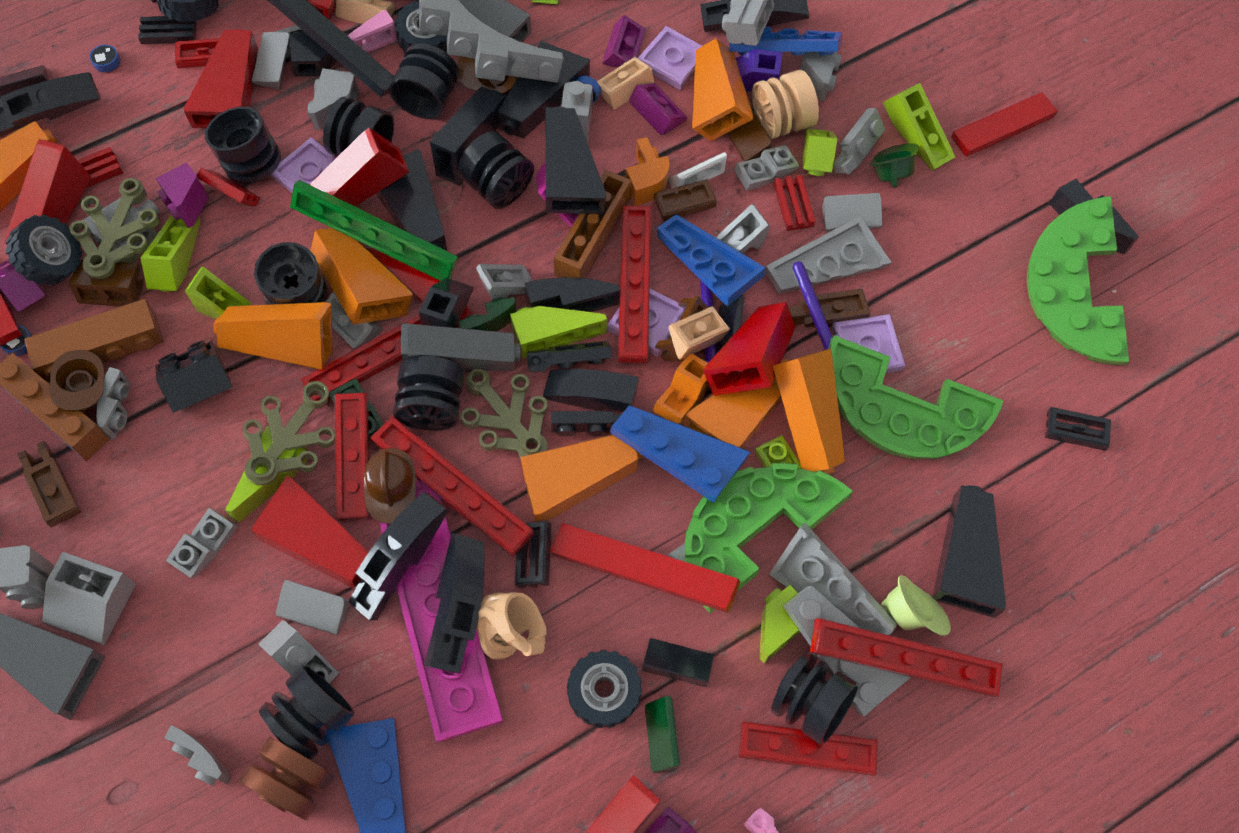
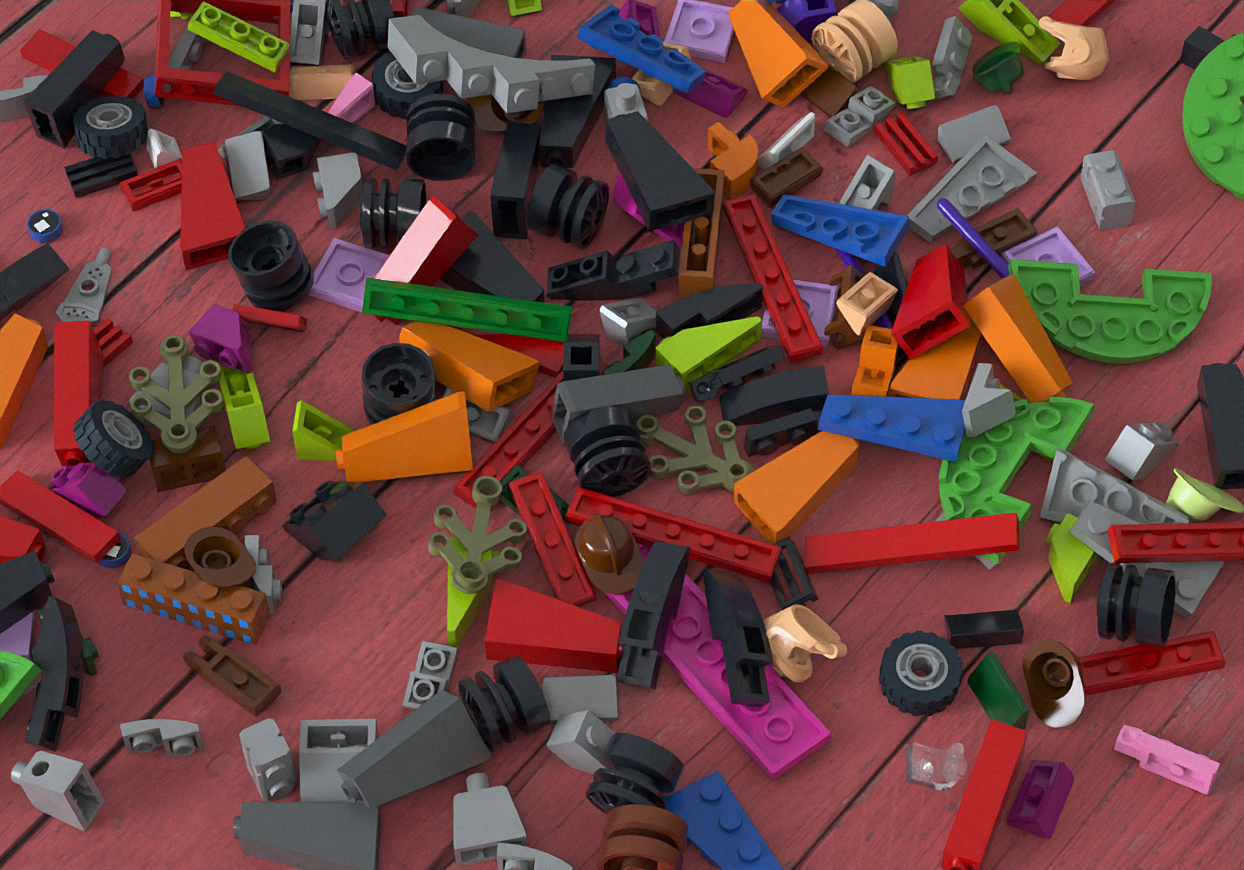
camera: 15 degrees left, 10 degrees down
none -> light grey piece [55,248,112,326]
none -> white slope [147,129,182,169]
none -> dark grey slope [337,690,492,809]
none -> light grey torso [453,773,527,867]
none -> black wheel [458,654,550,752]
none -> black slope [547,240,680,301]
none -> blue wing [577,4,706,94]
none -> clear bracket [905,742,967,792]
none -> light grey slope [962,363,1016,437]
none -> reddish brown piece [1022,639,1085,728]
none -> light nougat helmet [1039,16,1109,81]
none -> light grey brick [1080,150,1135,231]
none -> light grey slope [1105,421,1180,480]

